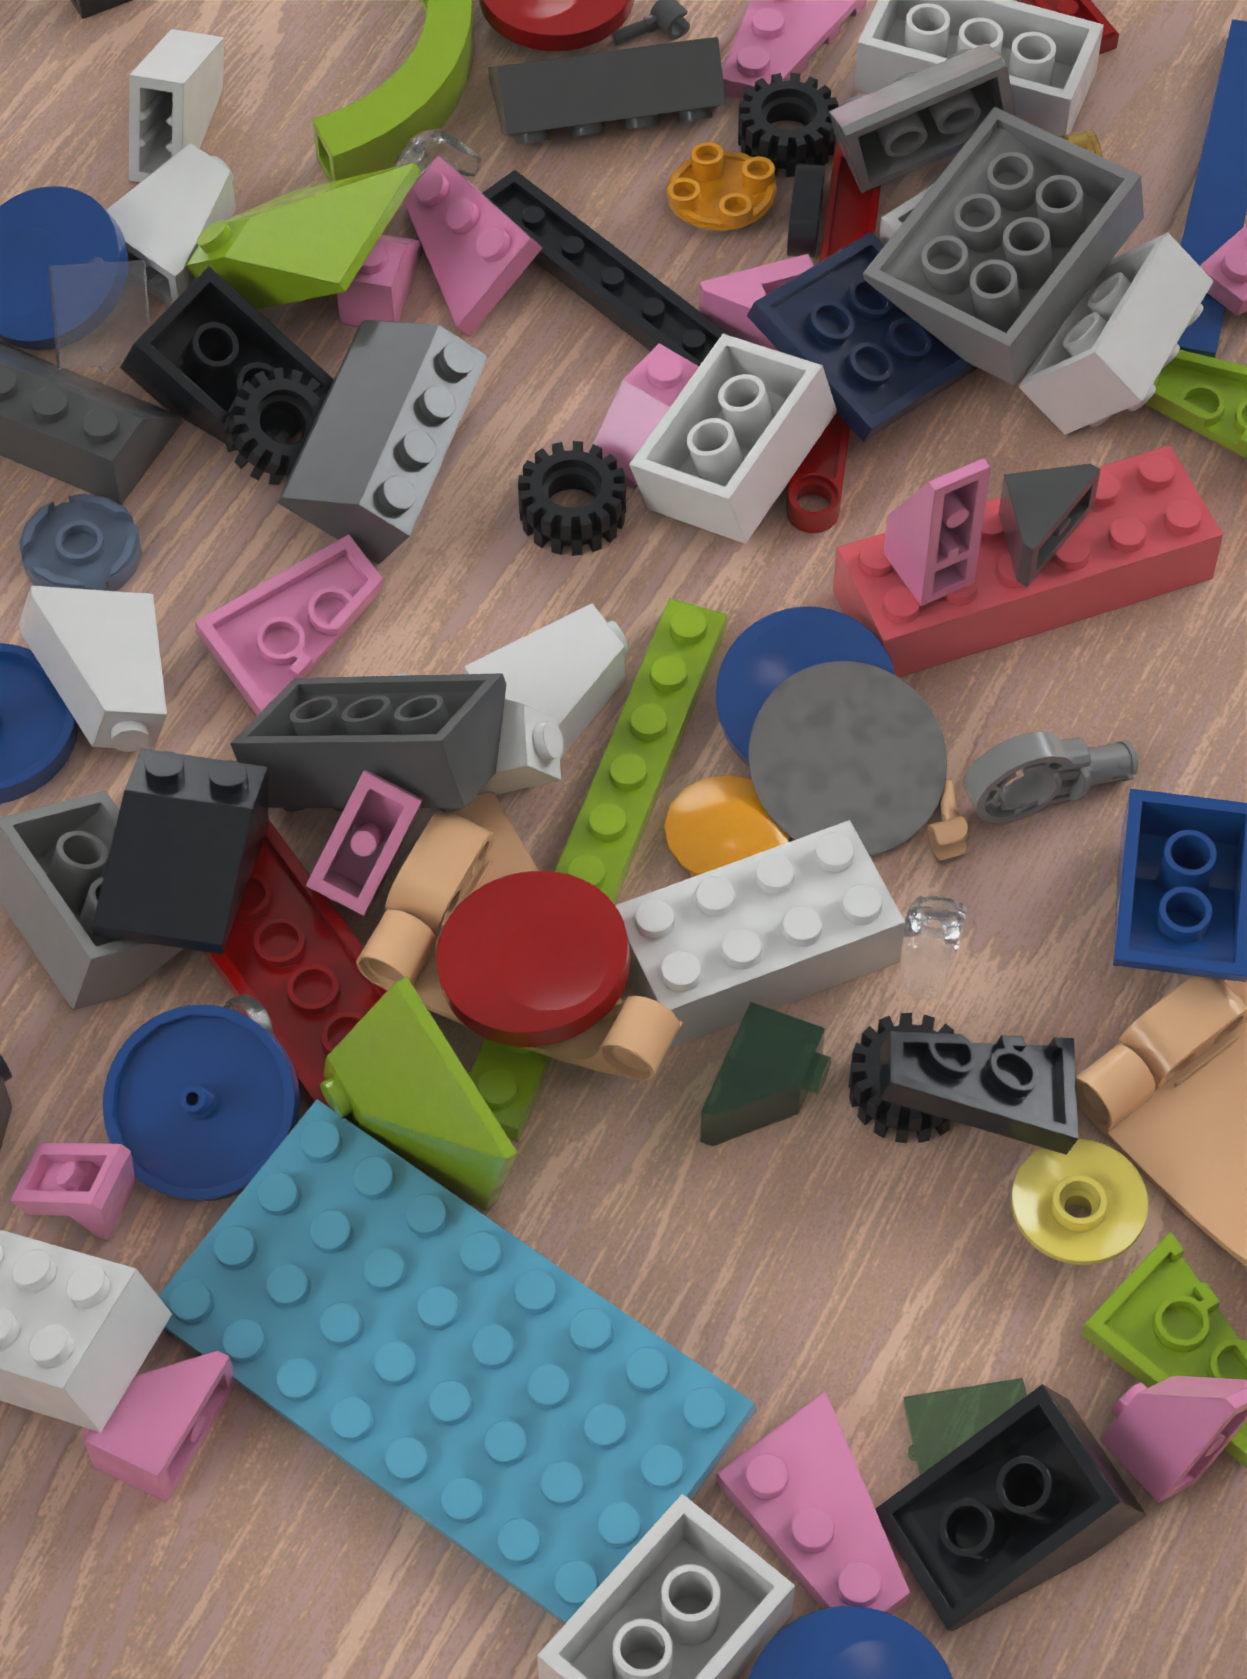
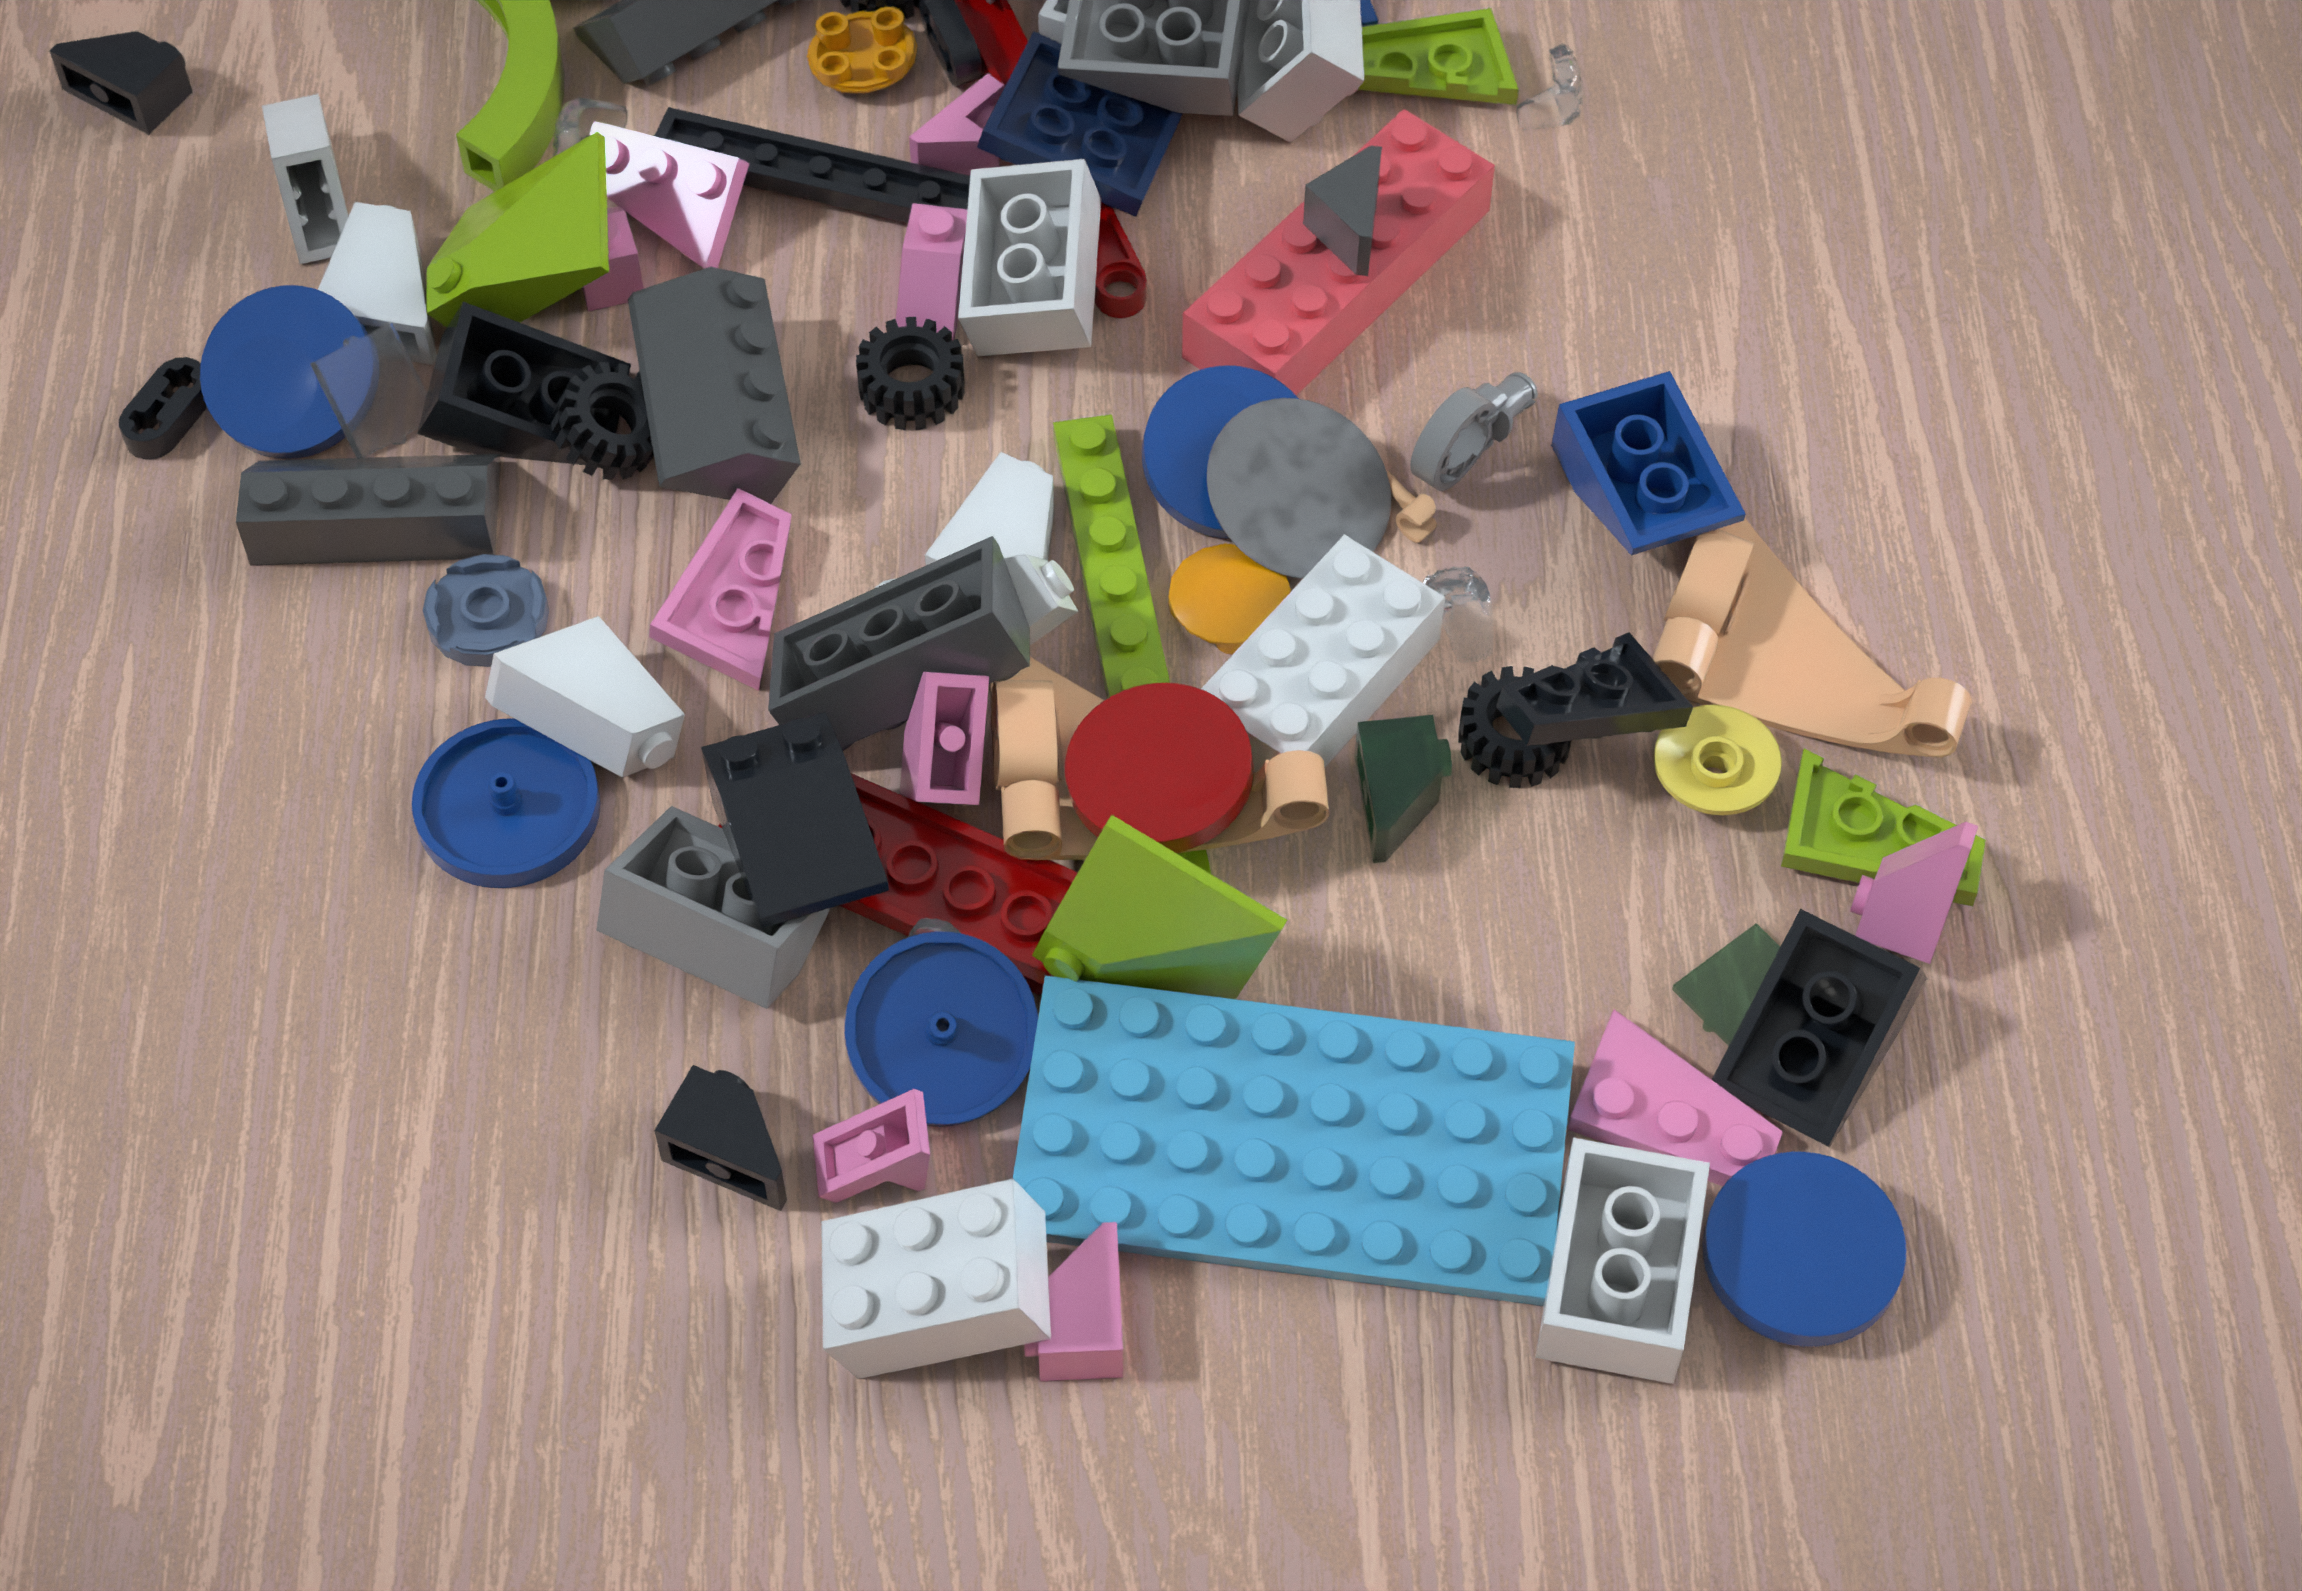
camera: 30 degrees left, 0 degrees up
bright pink slope [883,458,991,606] -> none

